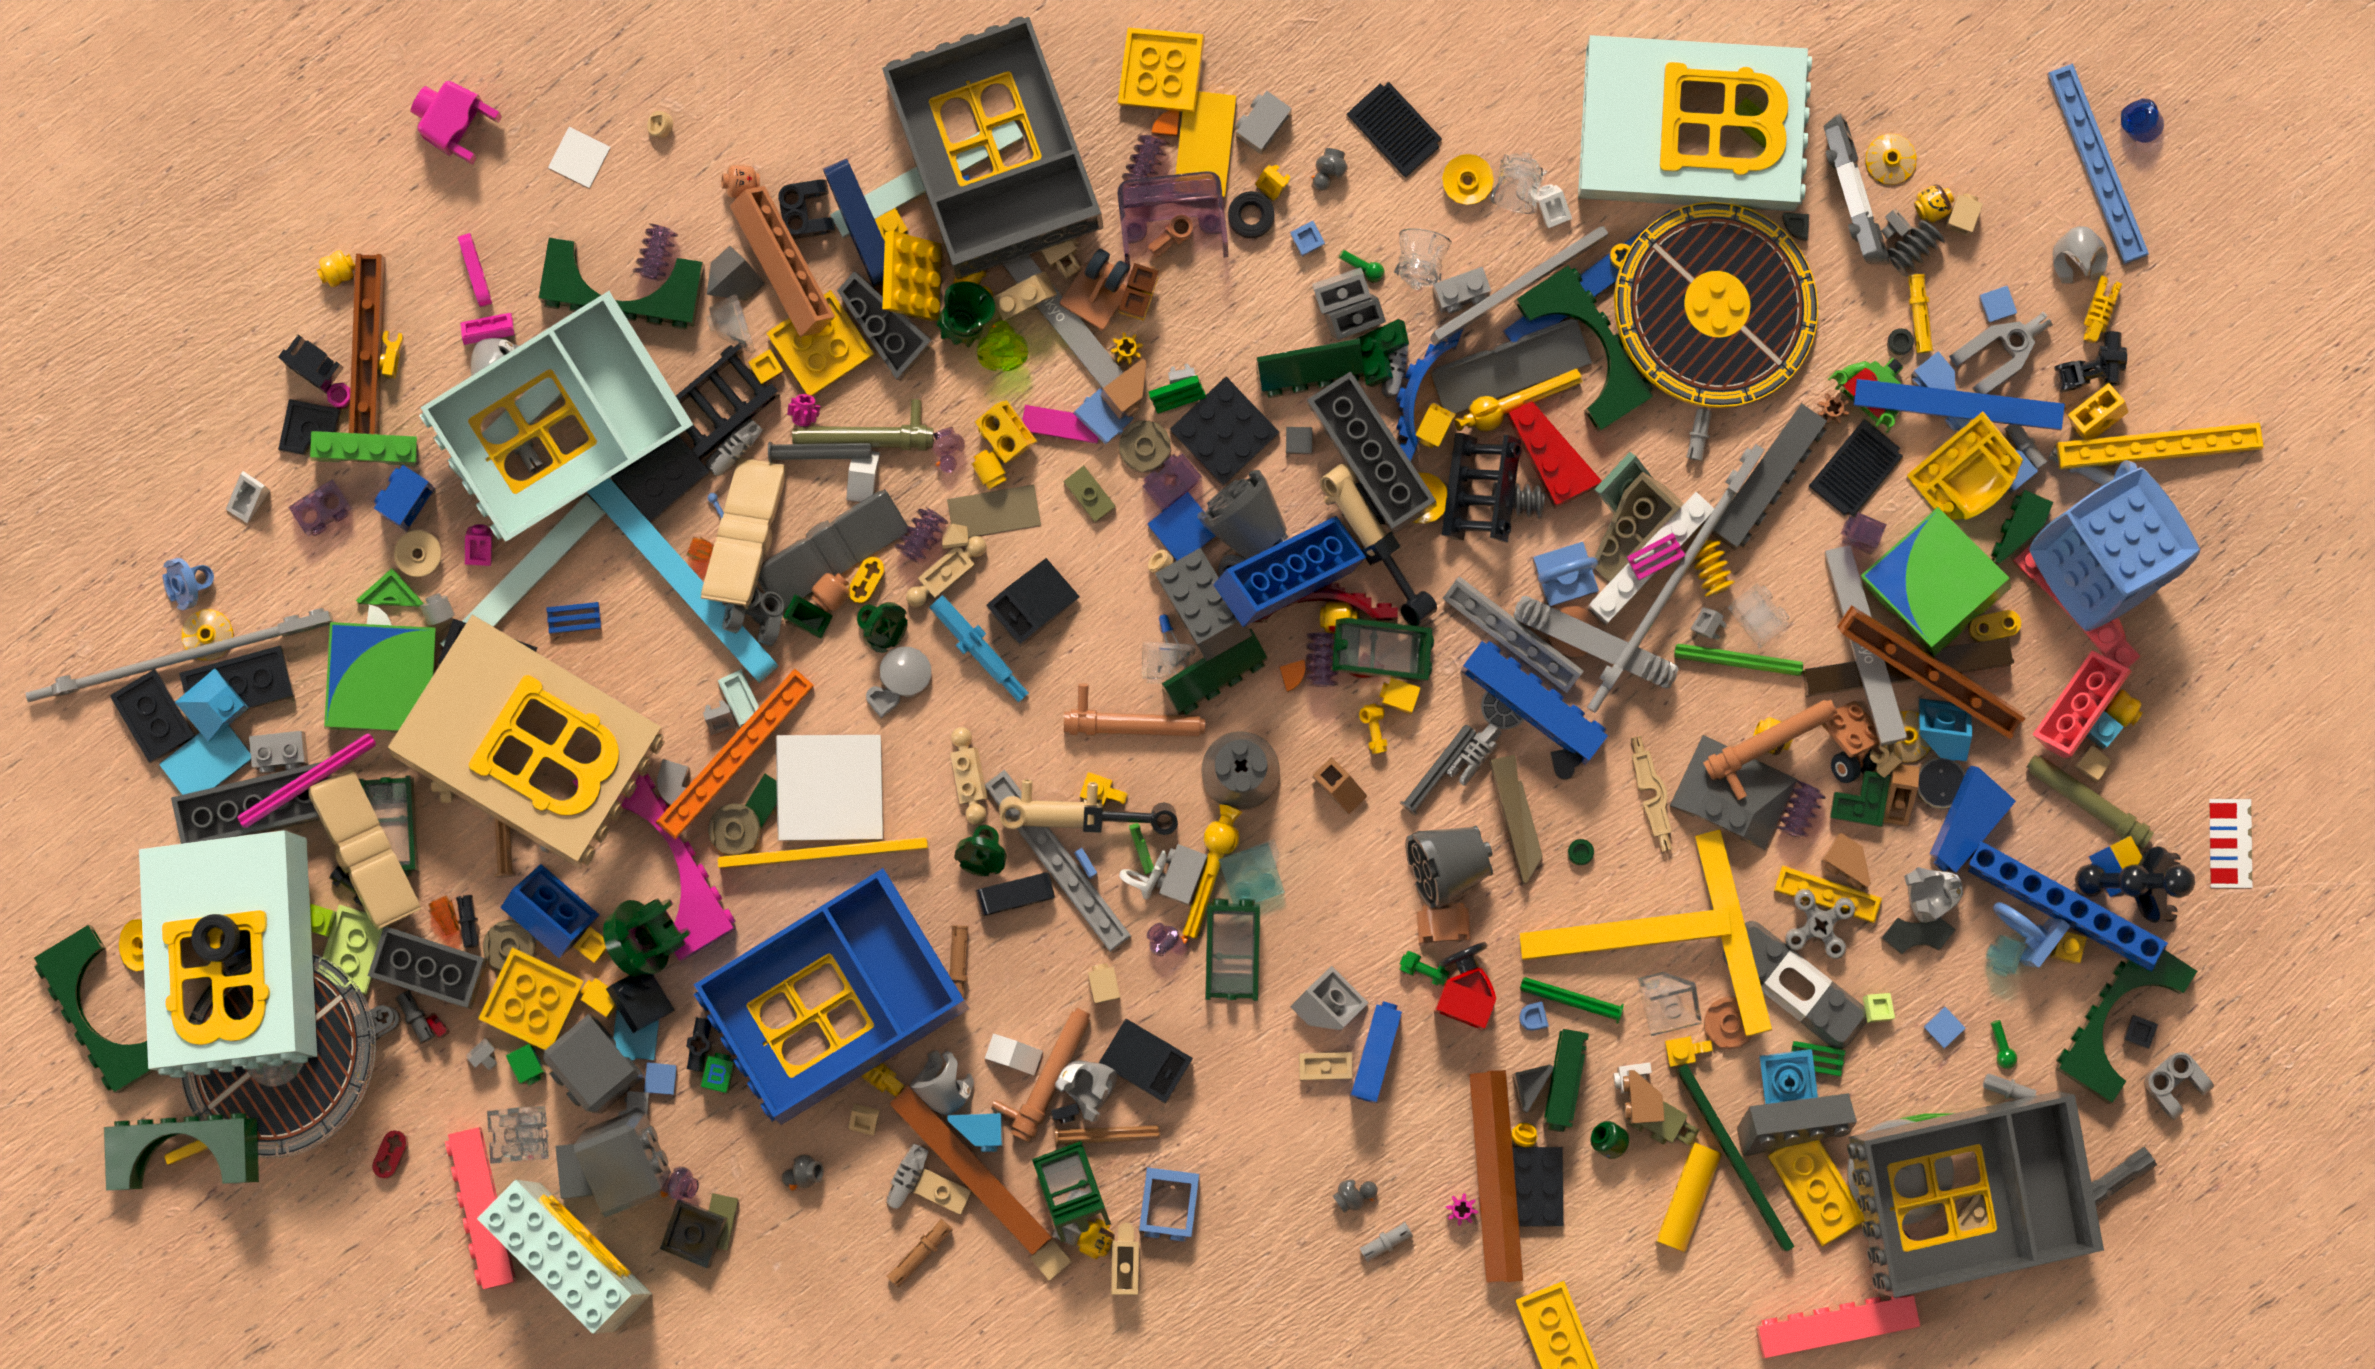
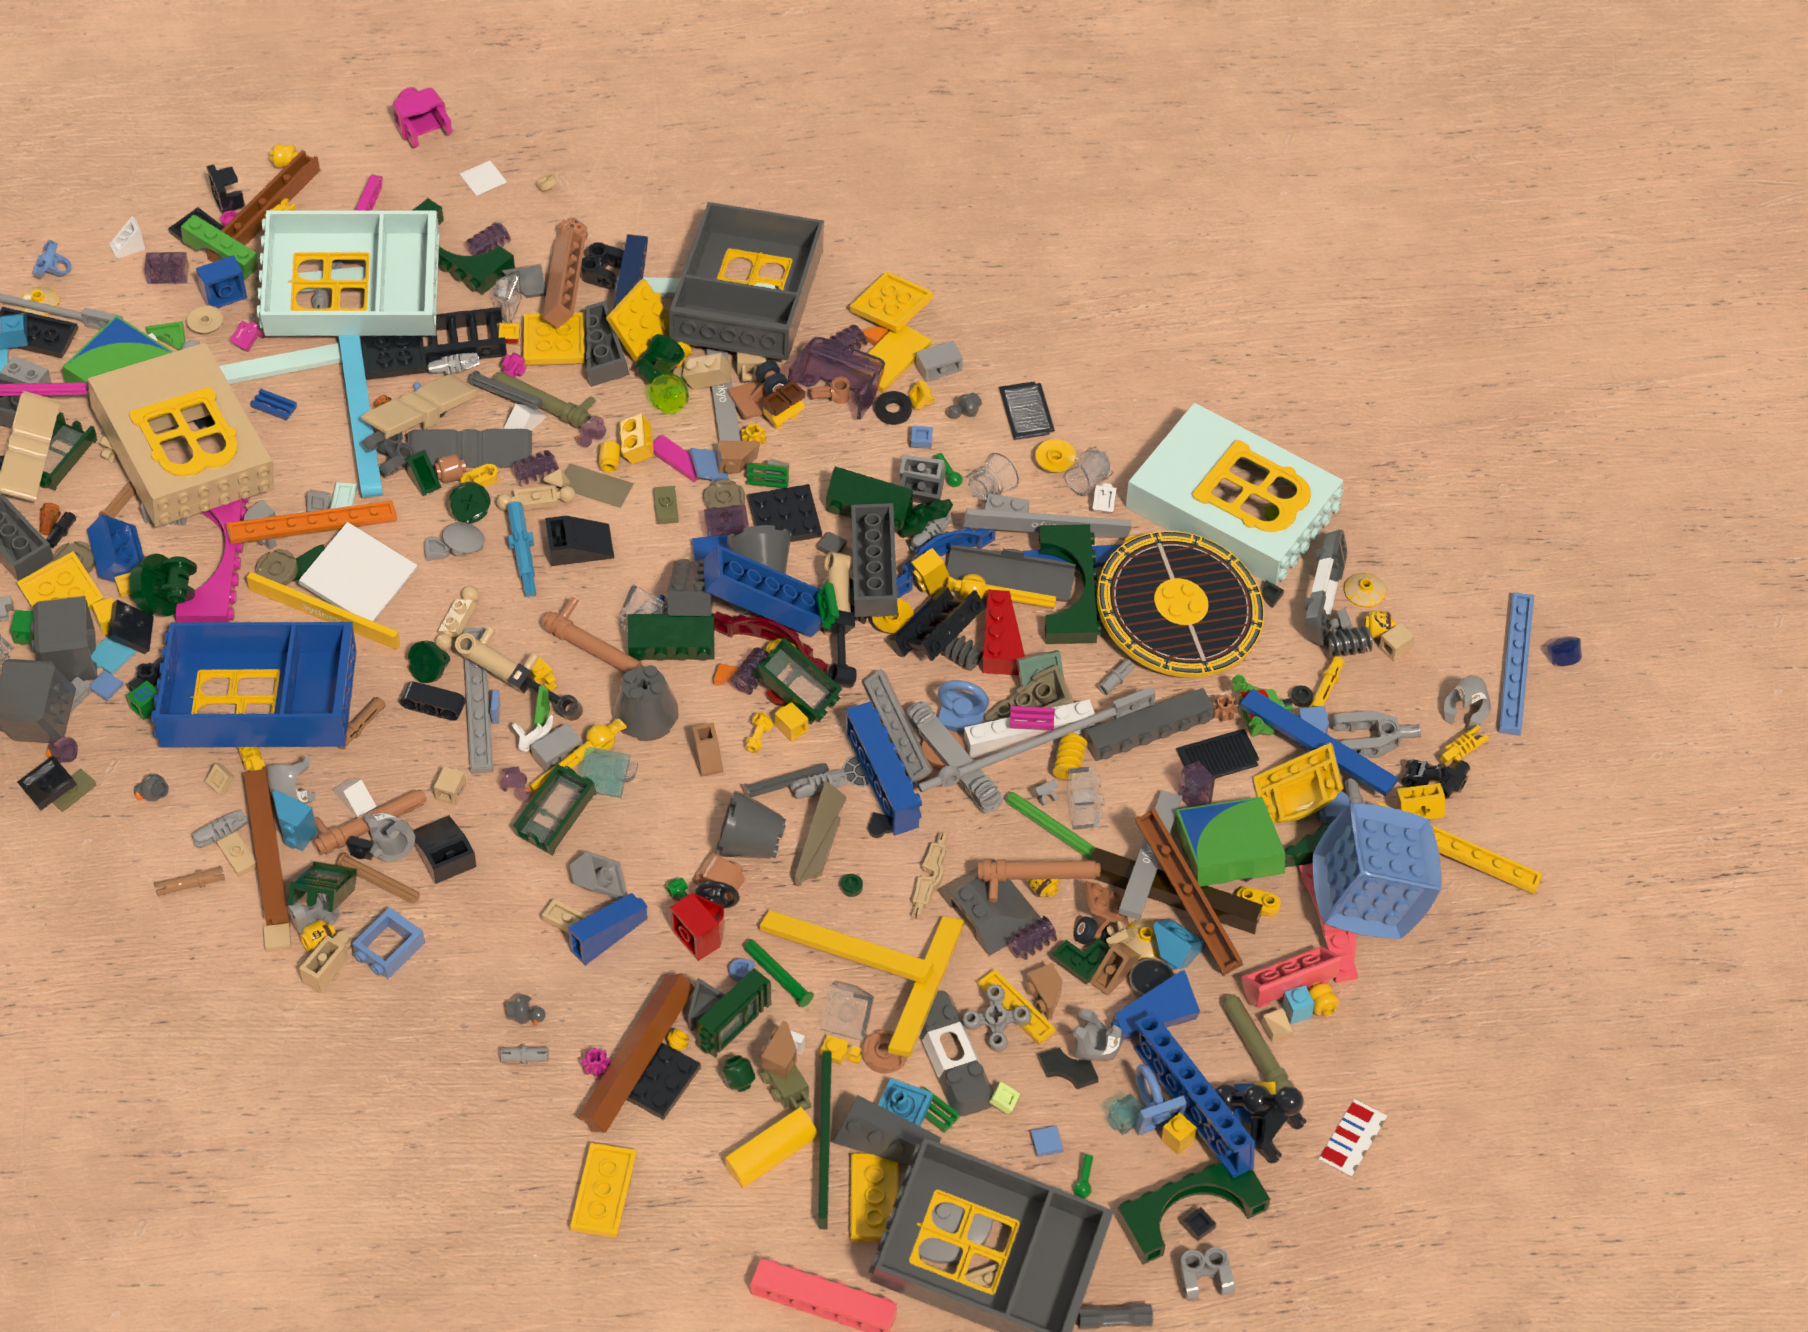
camera: 30 degrees right, 30 degrees down
medium blue piece [1979,285,2017,323] -> none
none -> green tile [817,582,839,629]

